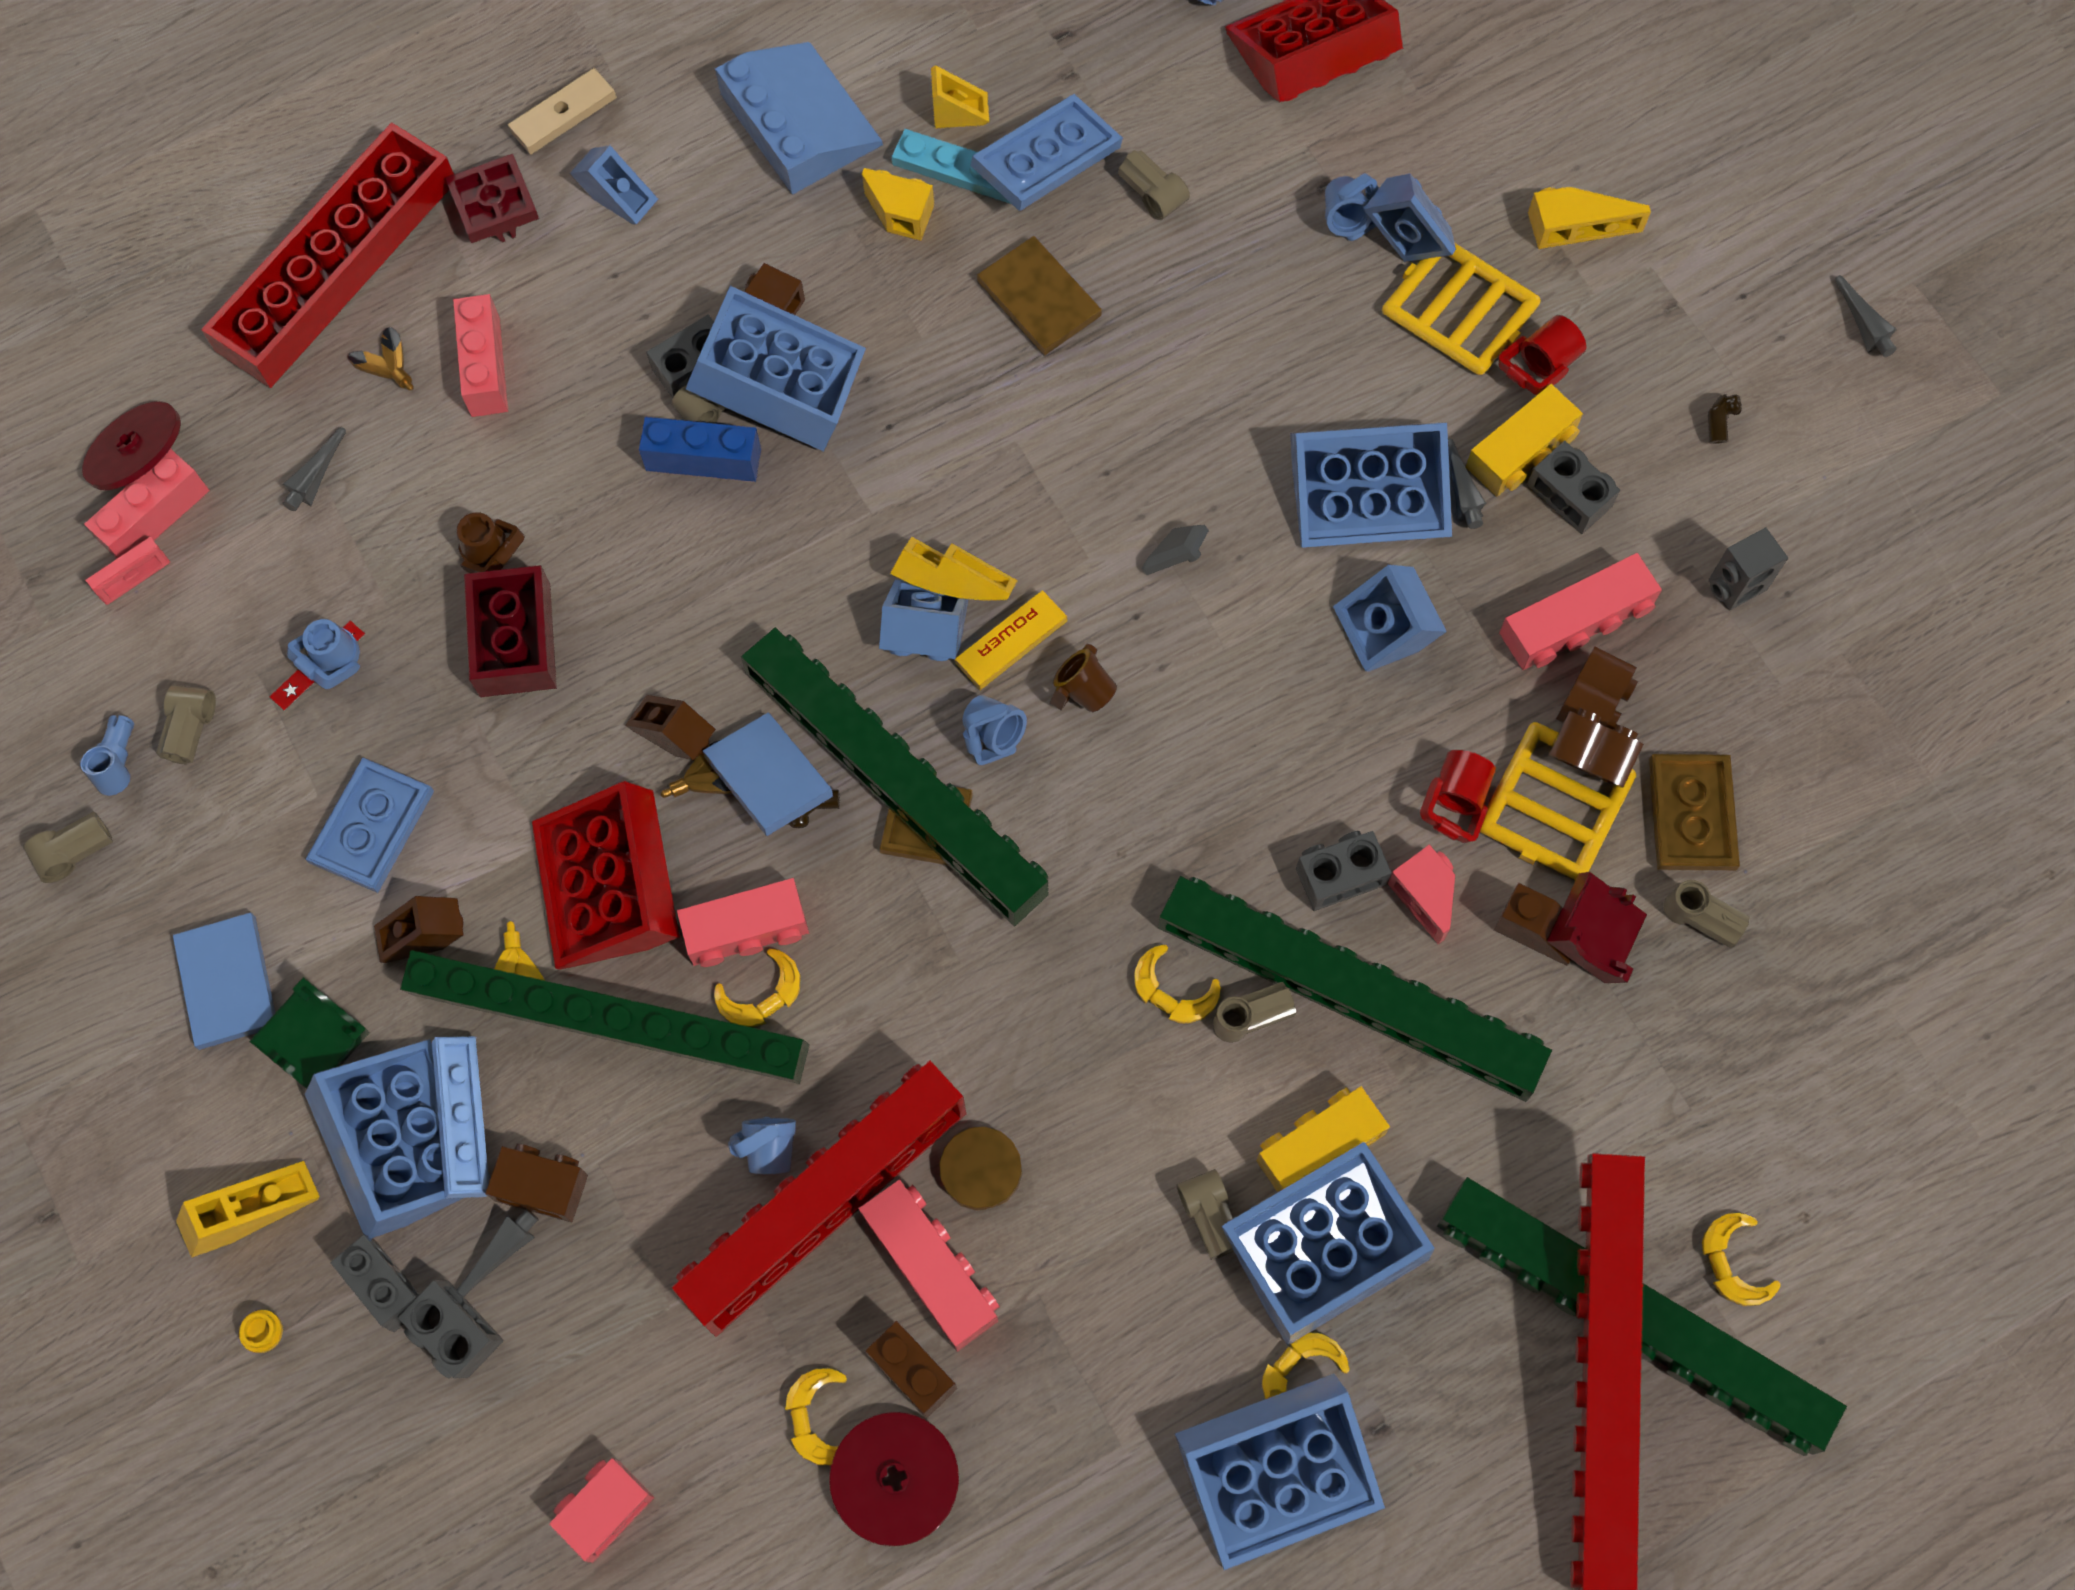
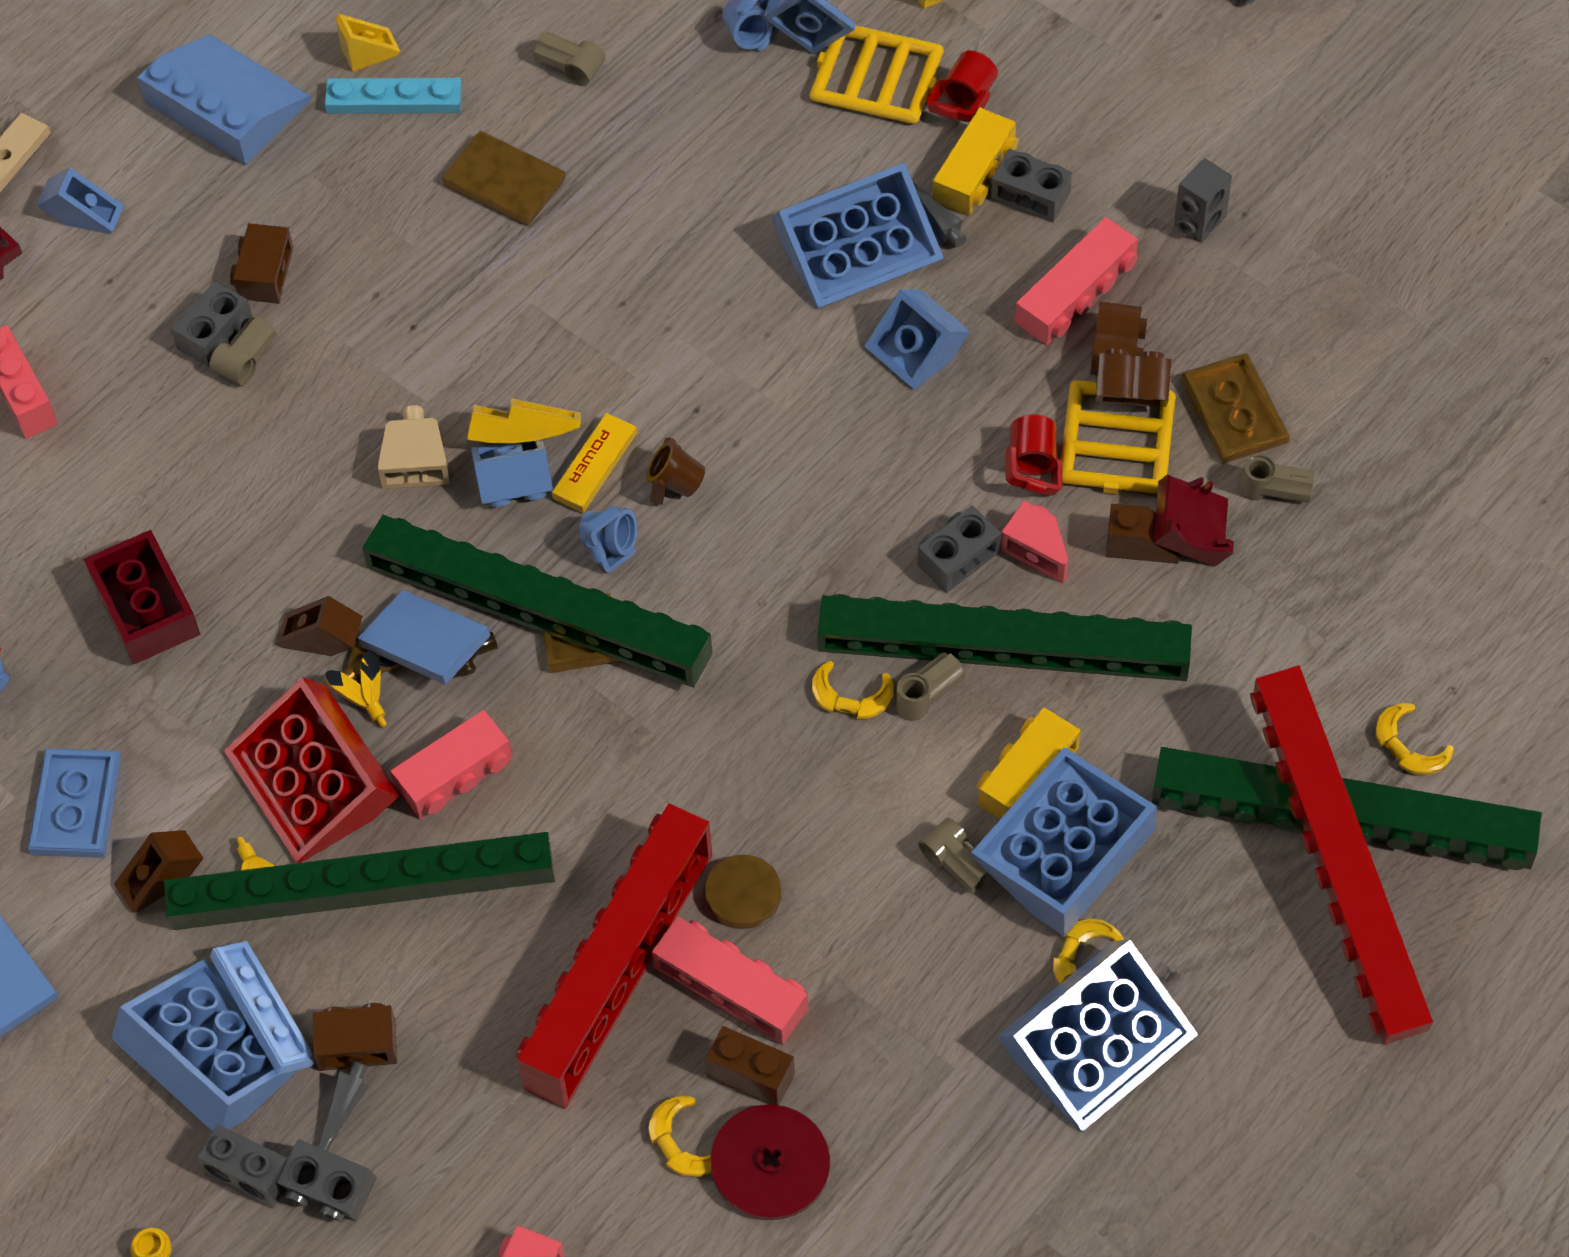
camera: 20 degrees left, 10 degrees down
yellow slope [176,1161,320,1258] -> none
dark green piece [250,977,370,1089] -> none
reddish brown piece [457,512,525,573] -> none
blue brick [639,417,761,482] -> none
medium blue slope [686,286,866,451] -> none
yellow piece [714,949,801,1028] -> none
medium blue piece [728,1117,796,1174] -> none
yellow slope [862,168,934,241] -> none
medium blue plate [970,94,1123,211] -> none
dark grey piece [1141,525,1209,575] -> none
dark brown arm [1708,394,1742,444] -> none
none -> yellow piece [325,651,387,727]
none -> tan torso [378,405,450,489]

